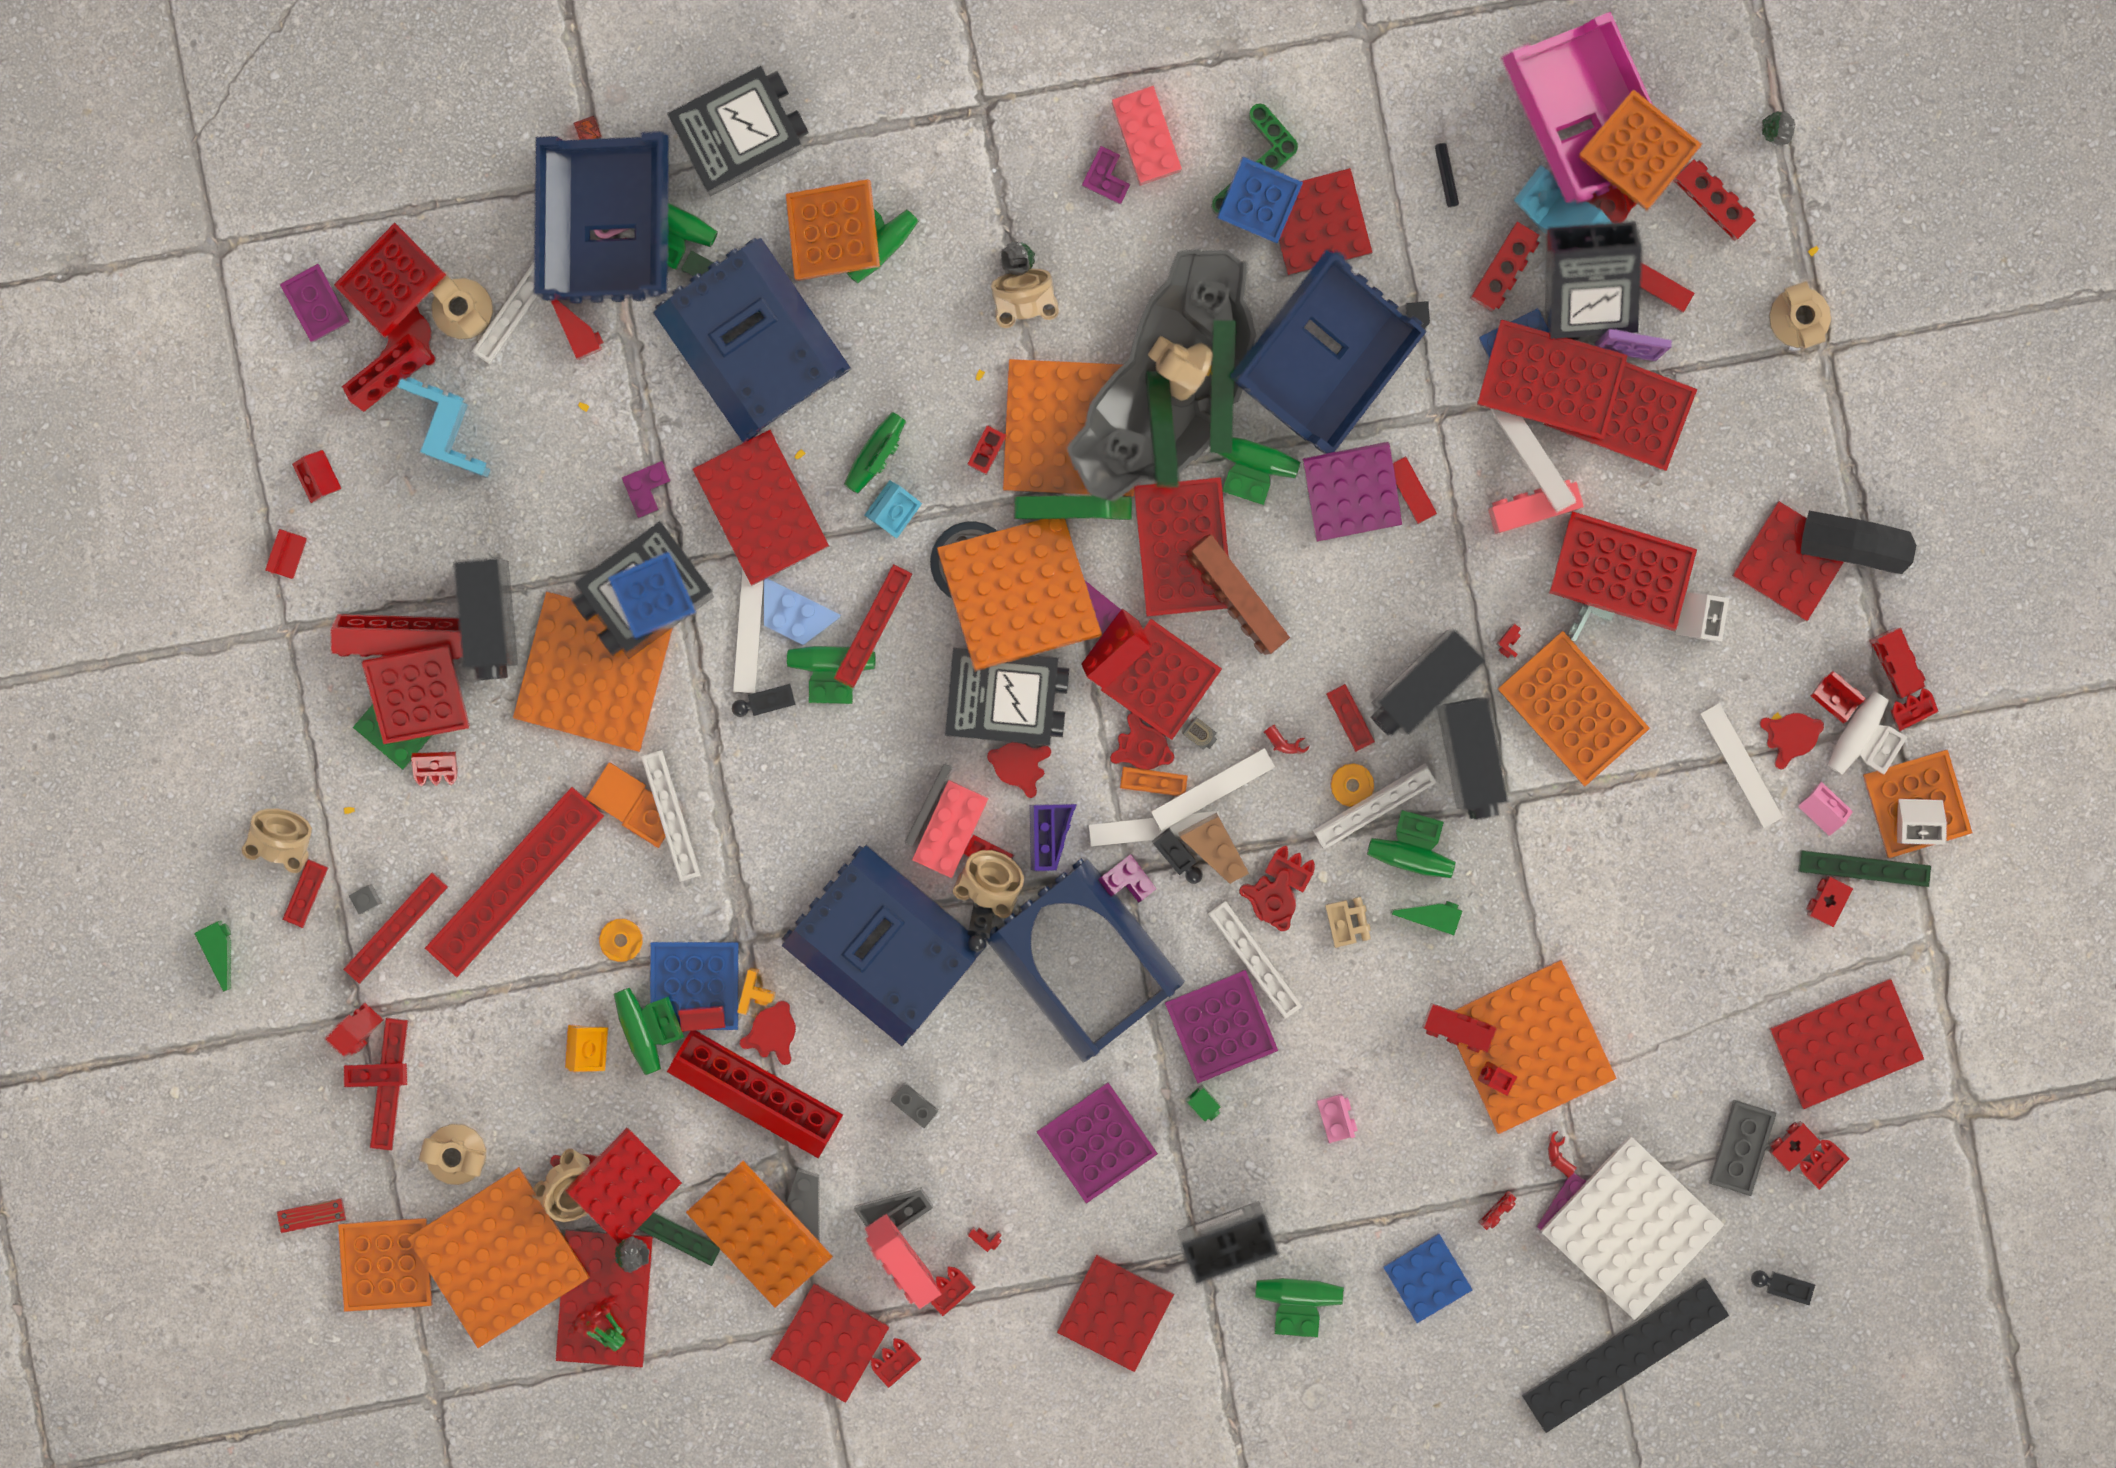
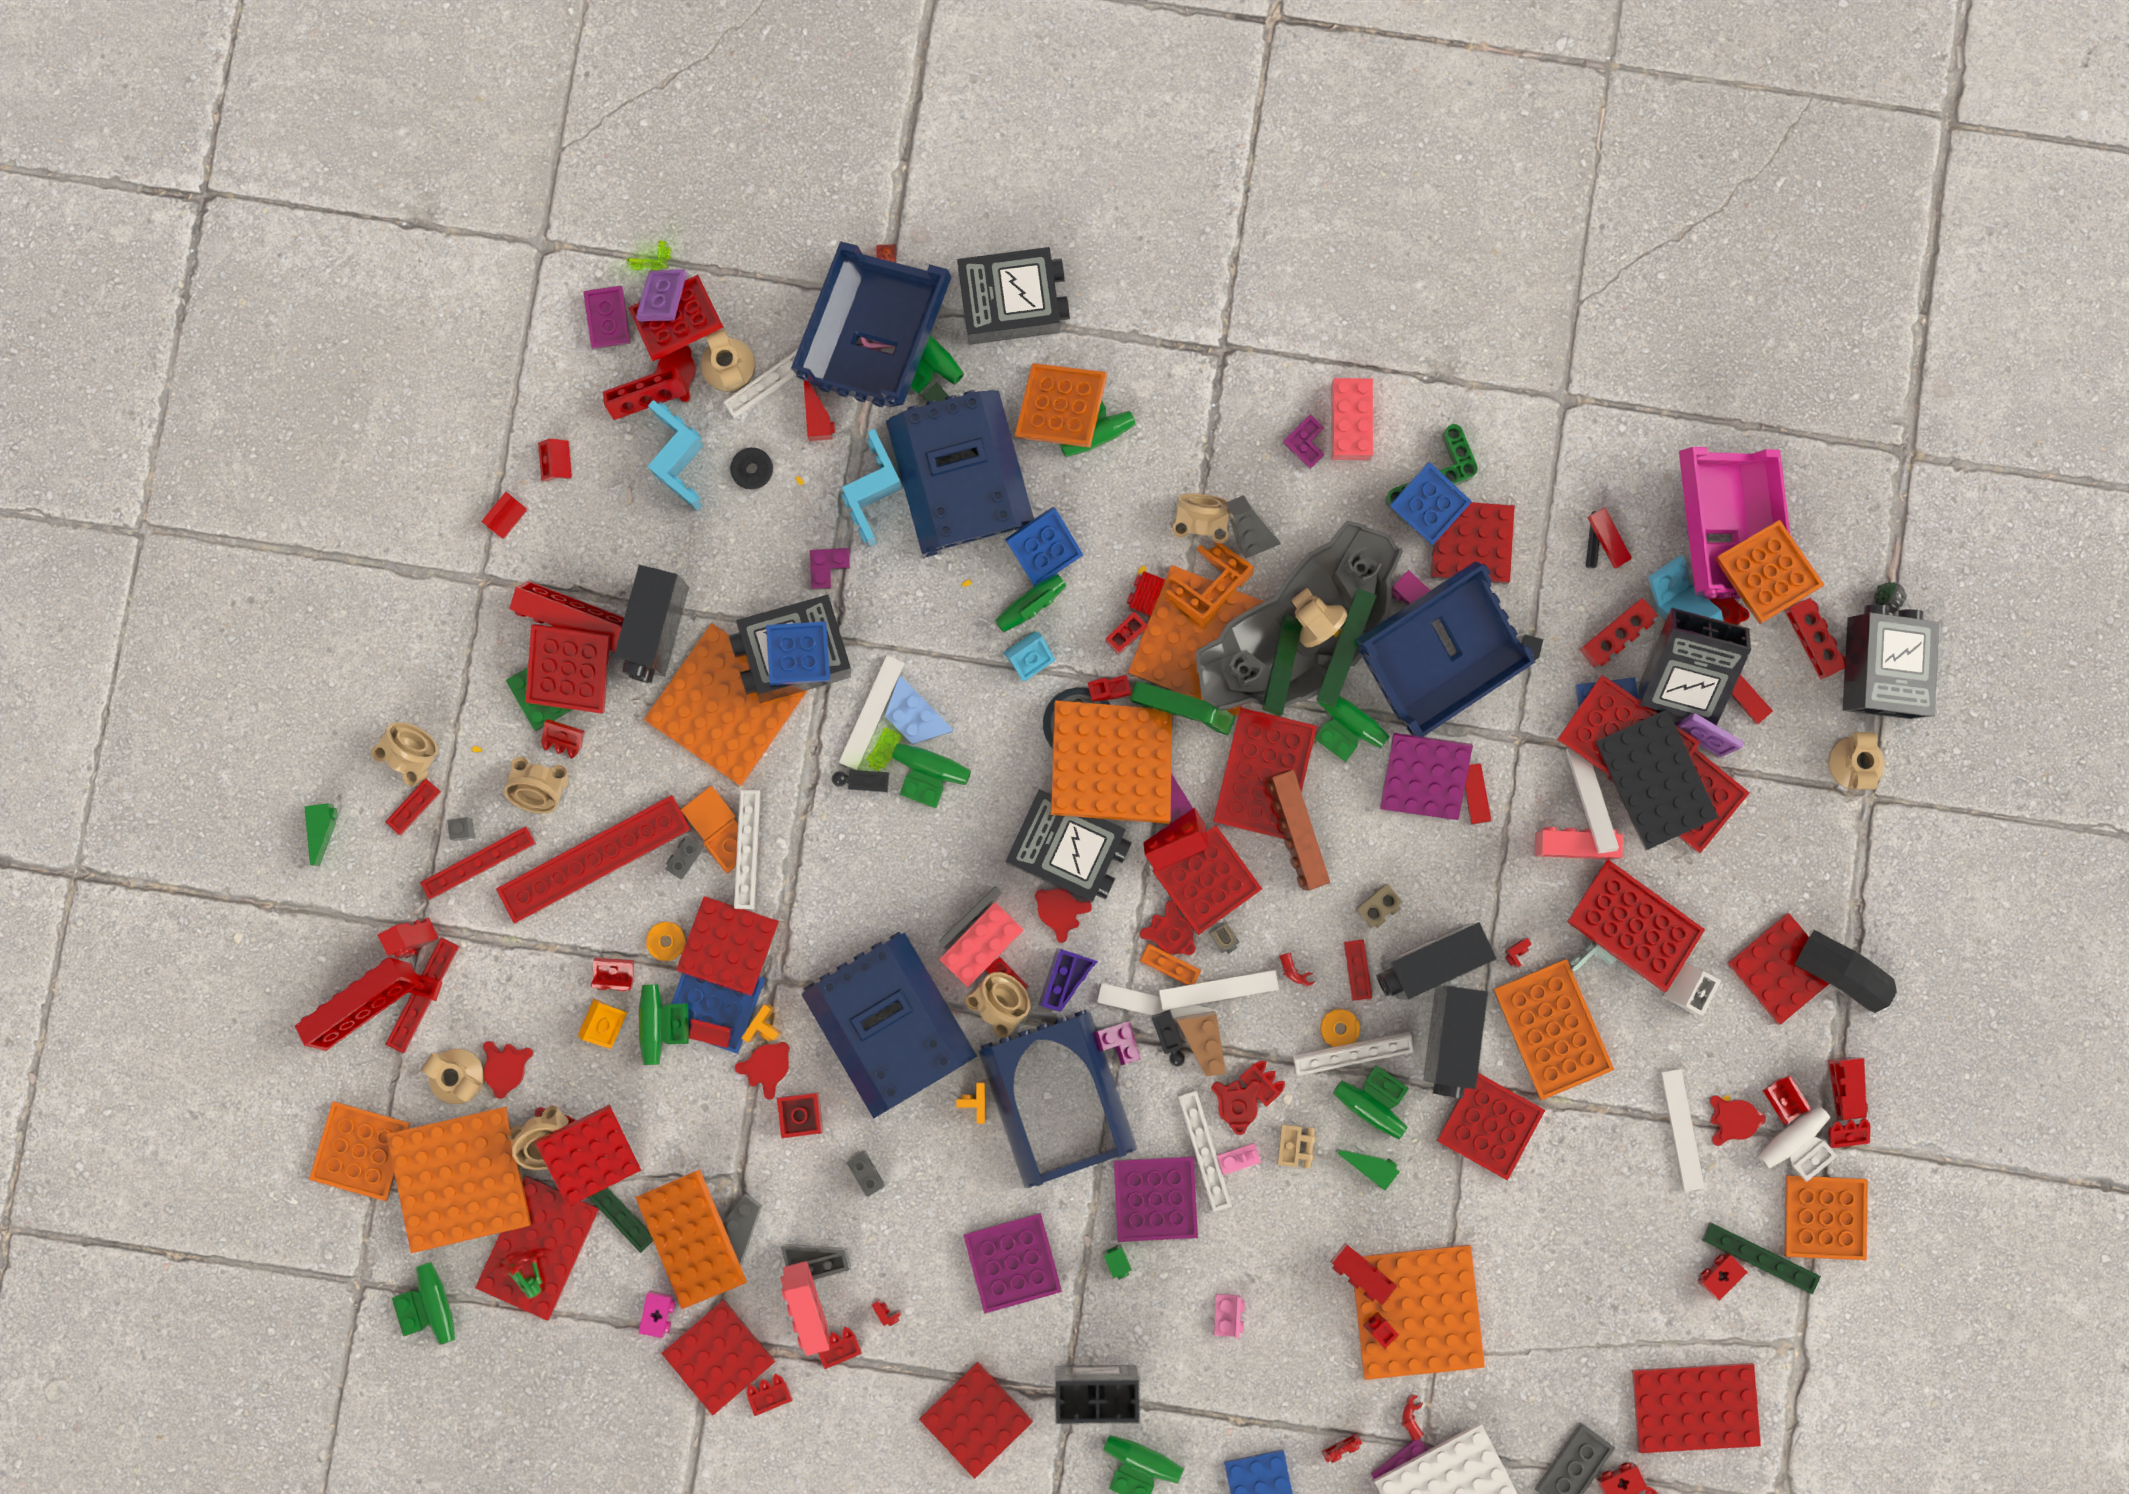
camera: 20 degrees right, 5 degrees down
red tile [277,1198,346,1233] -> none
dark grey piece [615,1237,649,1273] -> none
red slope [667,1030,843,1159] -> none
red plate [692,430,830,586] -> none
red tile [834,564,913,689] -> none
black plate [968,902,994,952] -> none
dark grey piece [1001,241,1035,276] -> none
bright pink panel [1798,782,1853,835] -> none
white slope [1897,799,1947,845] -> none
none -> red brick [295,957,421,1051]
none -> green plate [392,1262,456,1345]
none -> red tile [483,1041,534,1099]
none -> tan piece [504,757,569,814]
none -> red bracket [591,958,634,992]
none -> clear neon green bracket [626,240,672,270]
none -> medium lavender tile [636,269,687,321]
none -> dark pink brick [638,1291,676,1338]
none -> dark grey bracket [665,836,704,880]
none -> red plate [676,896,779,996]
none -> black wheel [730,447,773,490]
none -> red brick [777,1092,824,1139]
none -> medium azure bracket [841,429,902,547]
none -> clear neon green bracket [866,727,902,772]
none -> light orange bracket [956,1081,986,1124]
none -> blue plate [1005,507,1084,586]
none -> red slope [1087,675,1132,701]
none -> red brick [1126,571,1165,618]
none -> orange wedge [1166,541,1254,627]
none -> bright pink plate [1217,1143,1261,1175]
none -> dark grey wedge [1226,495,1281,559]
none -> dark tan brick [1355,884,1403,928]
none -> dark pink brick [1391,570,1430,606]
none -> red plate [1436,1073,1545,1181]
none -> red tile [1587,507,1632,569]
none -> black plate [1595,710,1719,851]
none -> brick [1842,605,1940,719]

